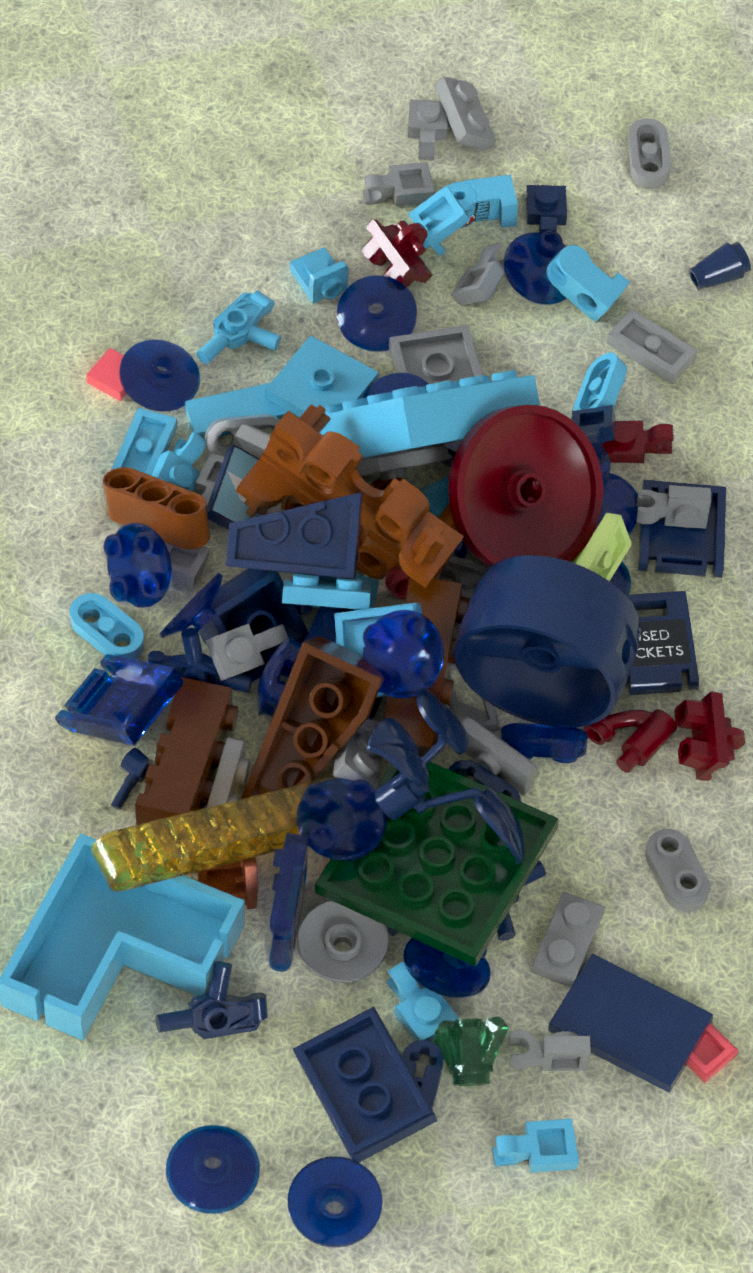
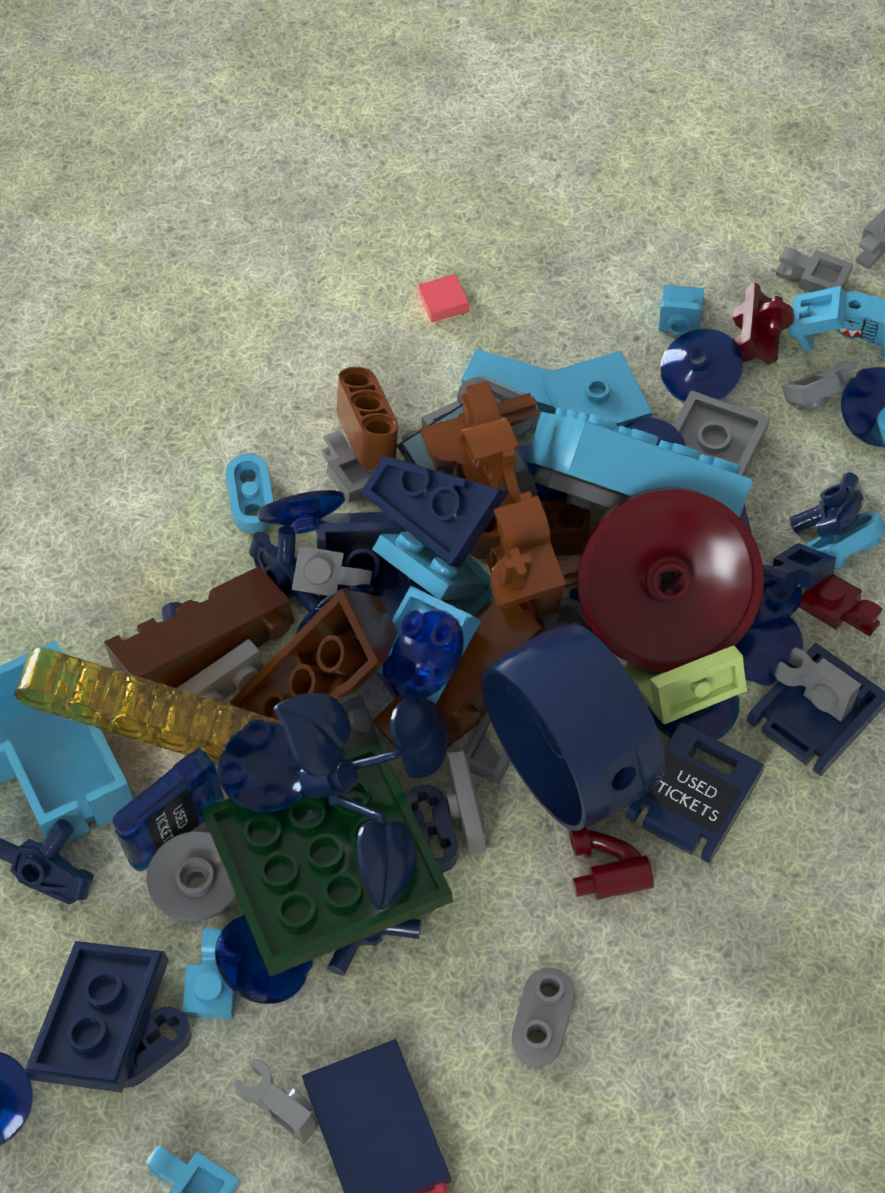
camera: 45 degrees right, 0 degrees up
clear blue container [55,654,184,746] -> none
clear blue dish [103,523,172,608] -> none
medium azure plate [111,407,177,475] -> none
clear blue dish [119,340,200,412] -> none
medium azure plate [151,432,206,492] -> none
medium azure piece [196,291,281,364] -> none
copper tile [197,856,258,909] -> none
clear green rock [434,1016,509,1086] -> none
clear blue plate [500,723,588,763] -> none
light grey plate [531,891,605,987] -> none
dark red hips [674,691,746,781] -> none
none -> dark blue piece [789,472,864,539]

